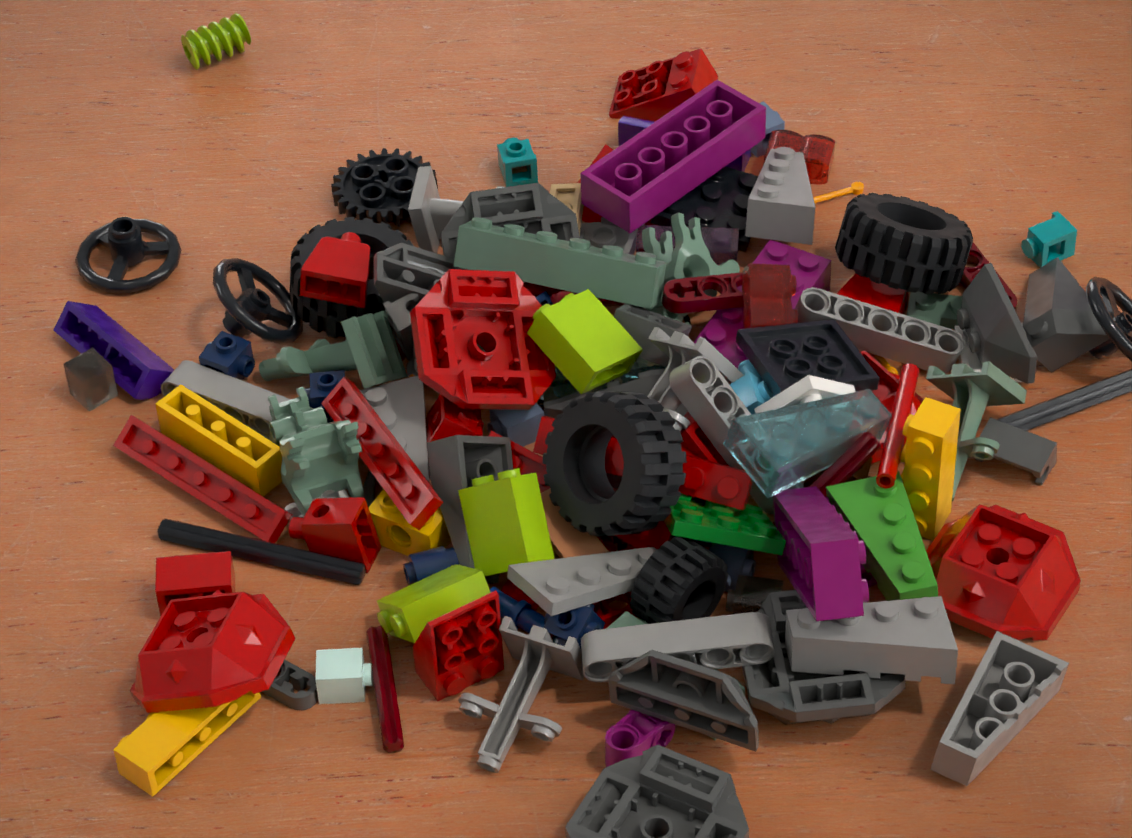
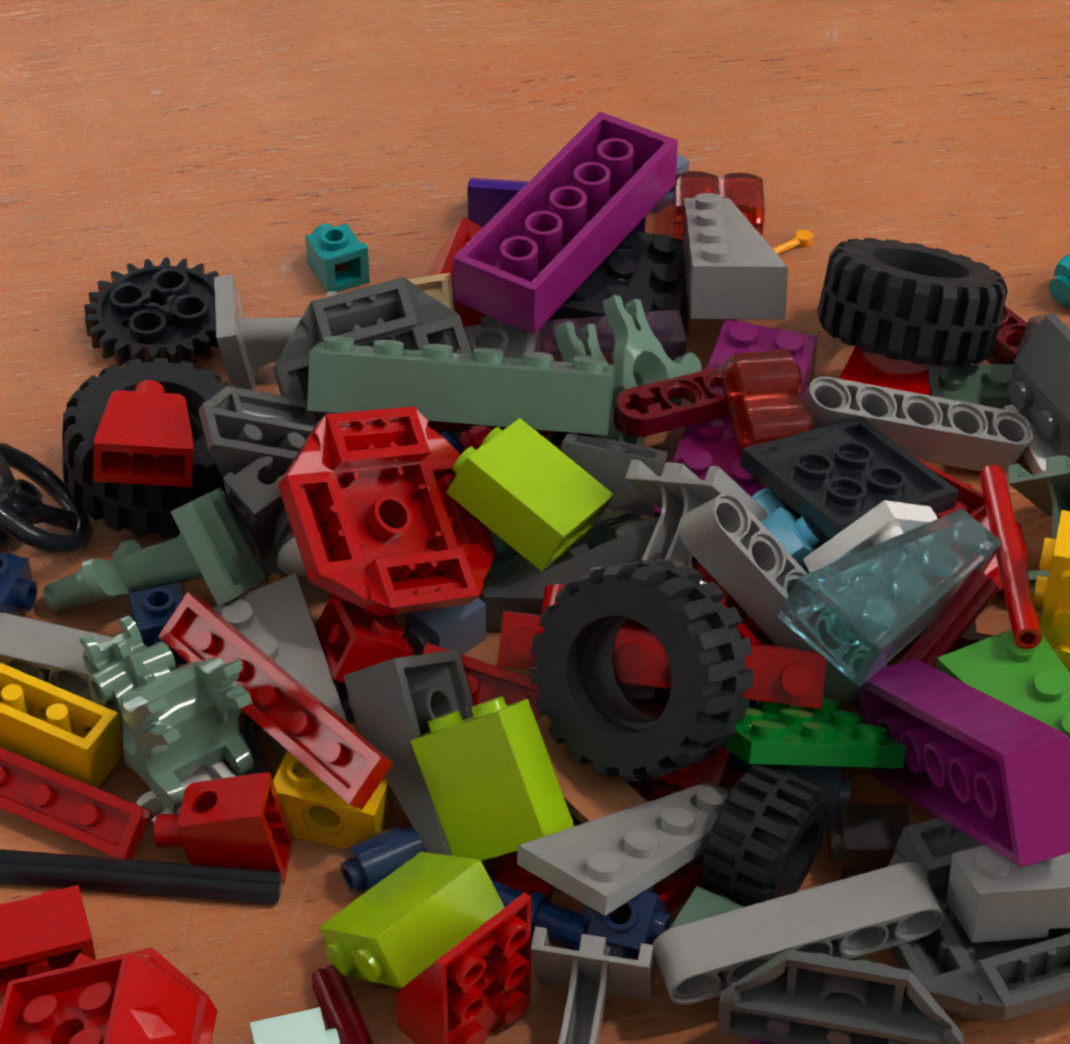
camera: 15 degrees left, 0 degrees up
red slope [609,48,718,122] -> none

